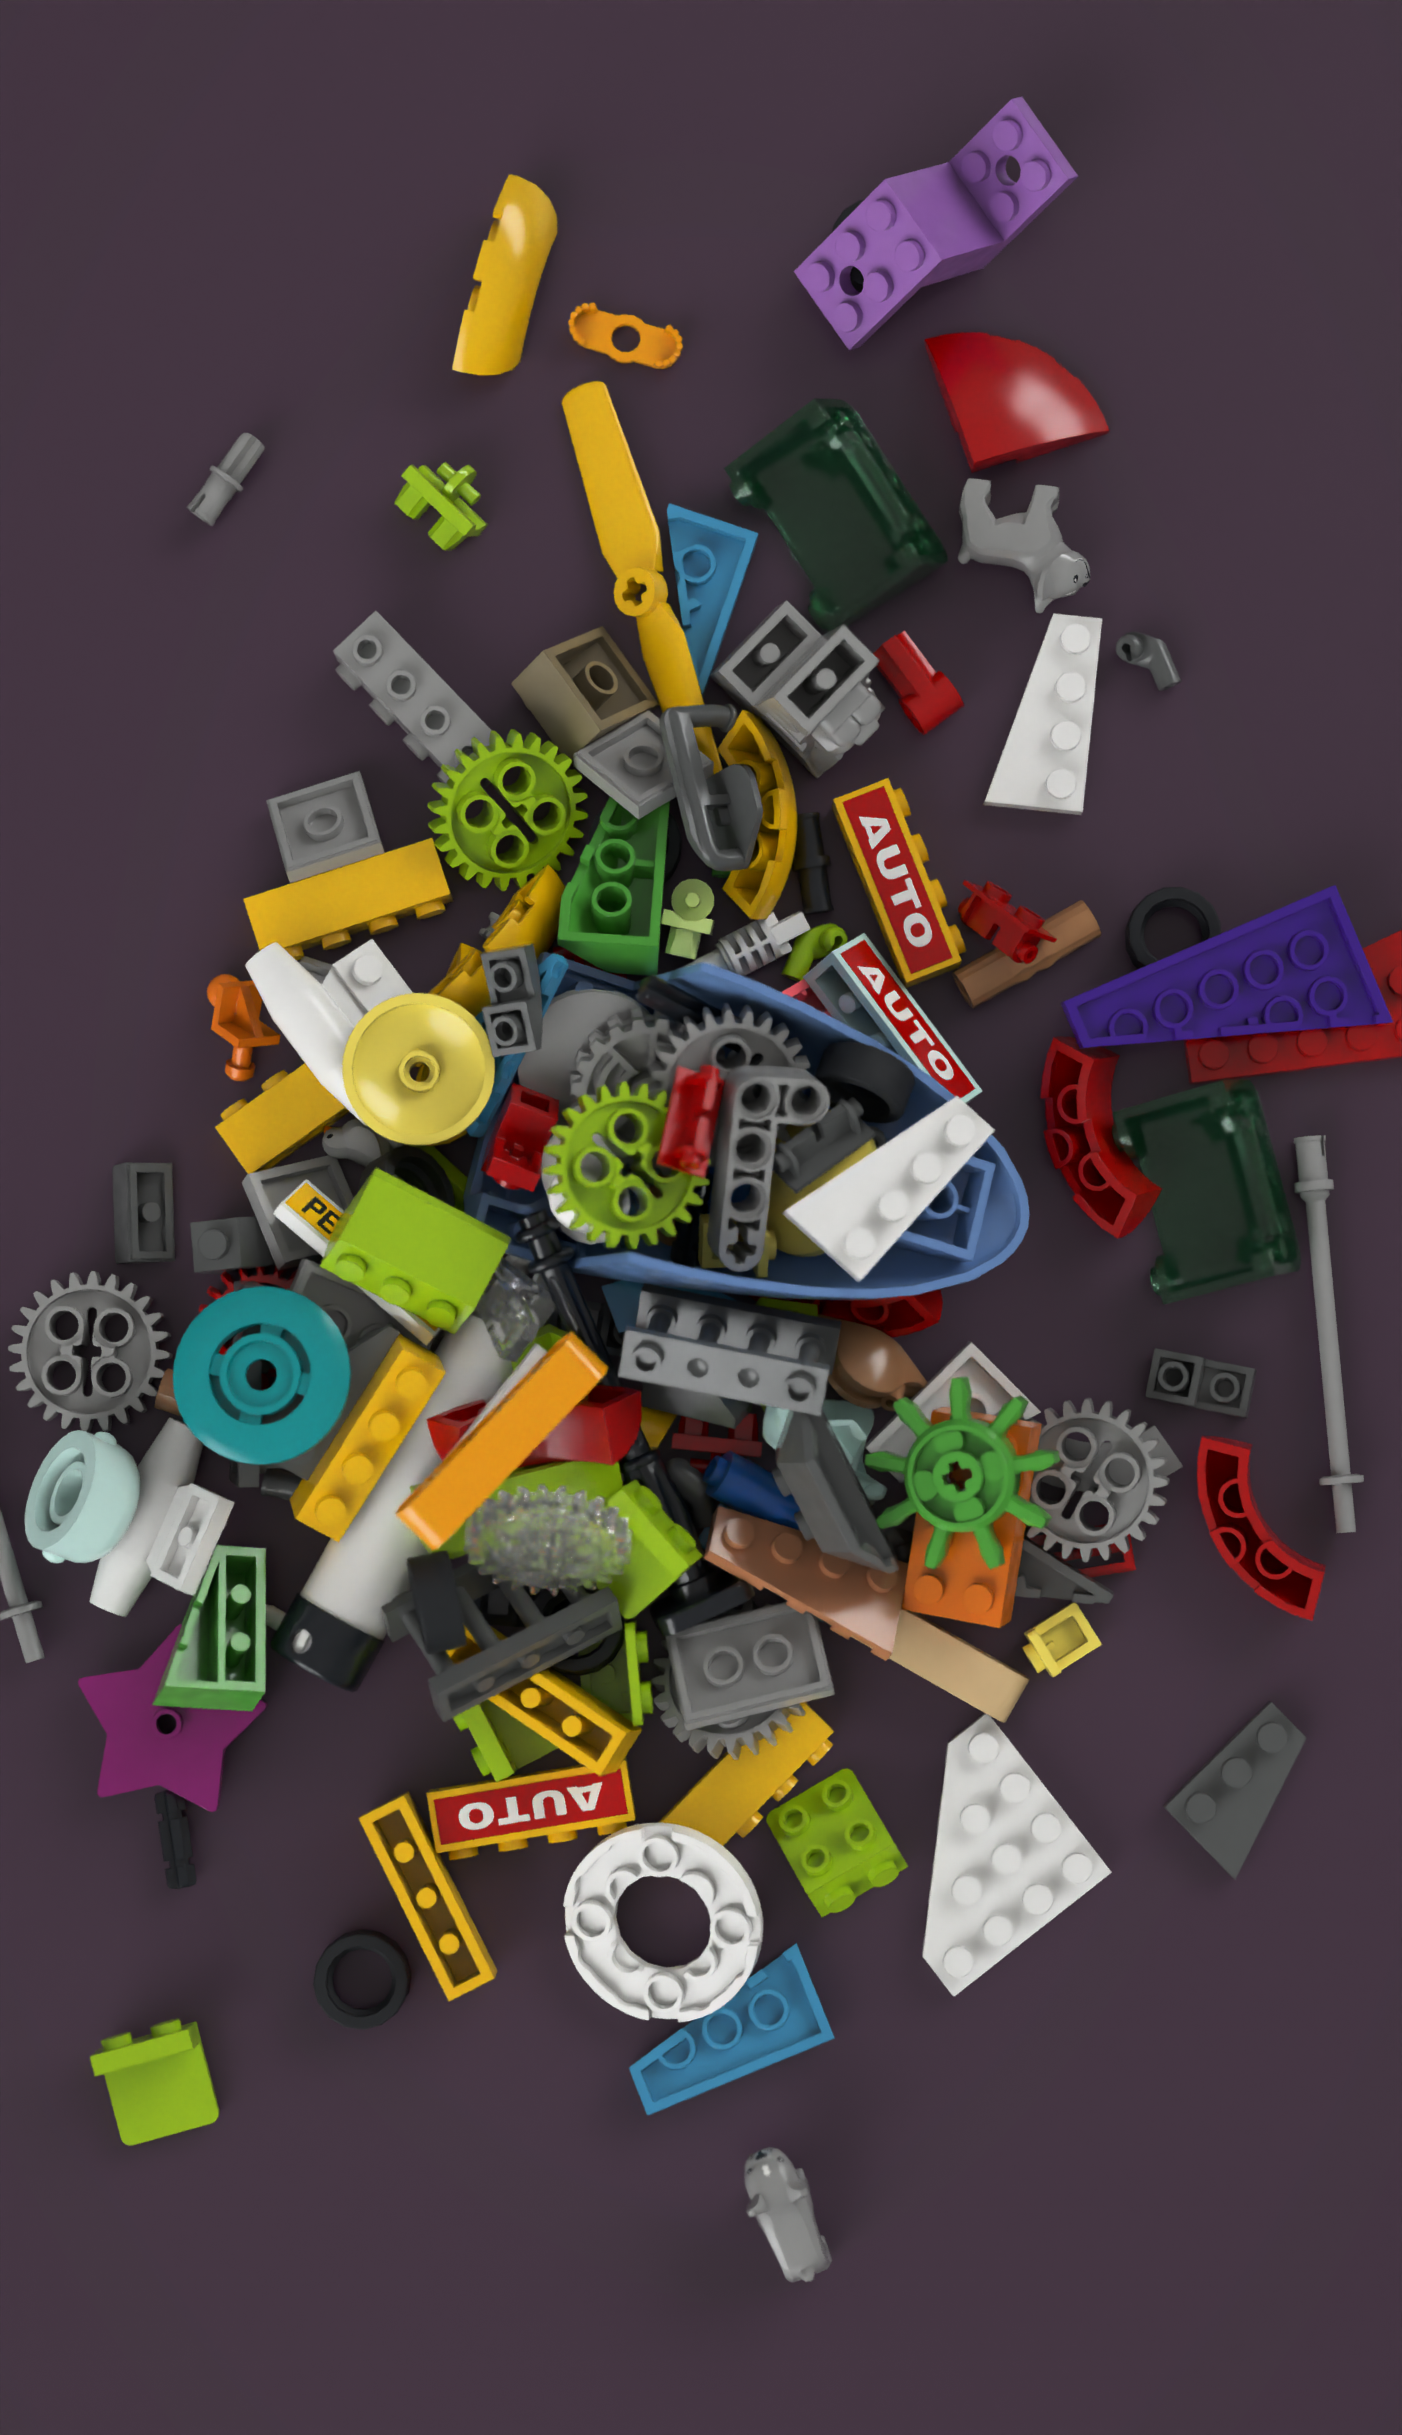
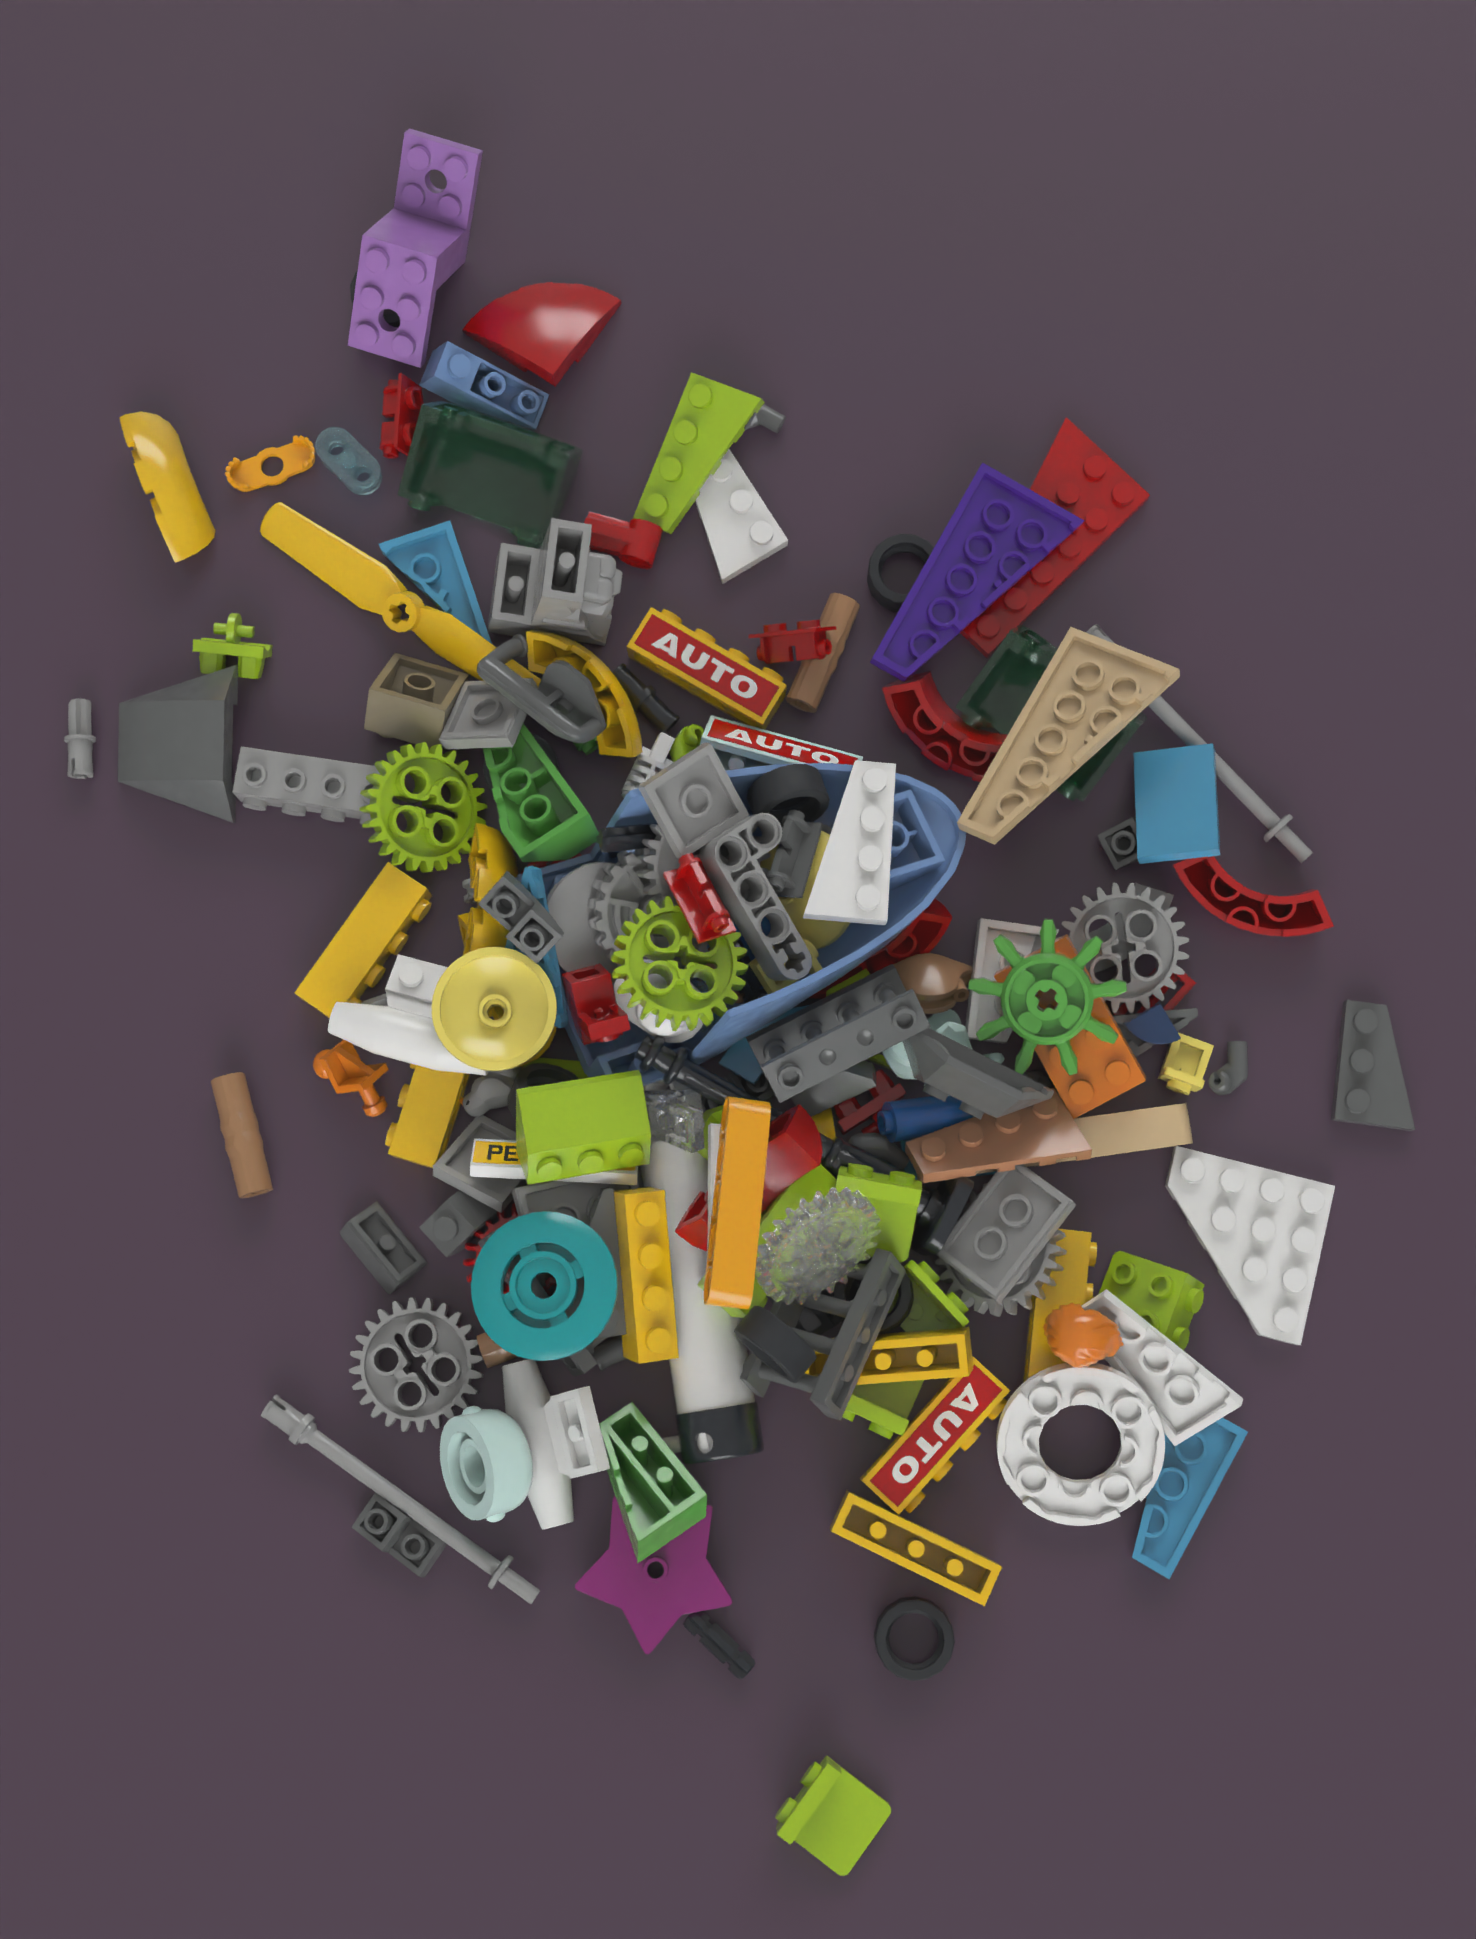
camera: 40 degrees left, 5 degrees down
light grey tile [266,771,385,883] -> none
yellowish green hips [661,879,715,960] -> none
light grey animal [744,2147,833,2282] -> none
light grey animal [958,478,1090,613] -> none
none -> dark grey wedge [118,665,238,823]
none -> medium nougat axle [211,1072,273,1198]
none -> clear light blue plate [315,427,383,495]
none -> red hinge [379,373,424,461]
none -> medium blue slope [419,341,549,430]
none -> lime wing [633,372,765,534]
none -> light grey tile [637,743,749,858]
none -> tan wing [957,627,1180,845]
none -> orange hair [1043,1302,1124,1368]
none -> white wing [1081,1289,1243,1446]
none -> dark blue tile [1124,1003,1181,1044]
none -> dark azure tile [1134,743,1220,864]
none -> dark grey arm [1208,1041,1248,1095]

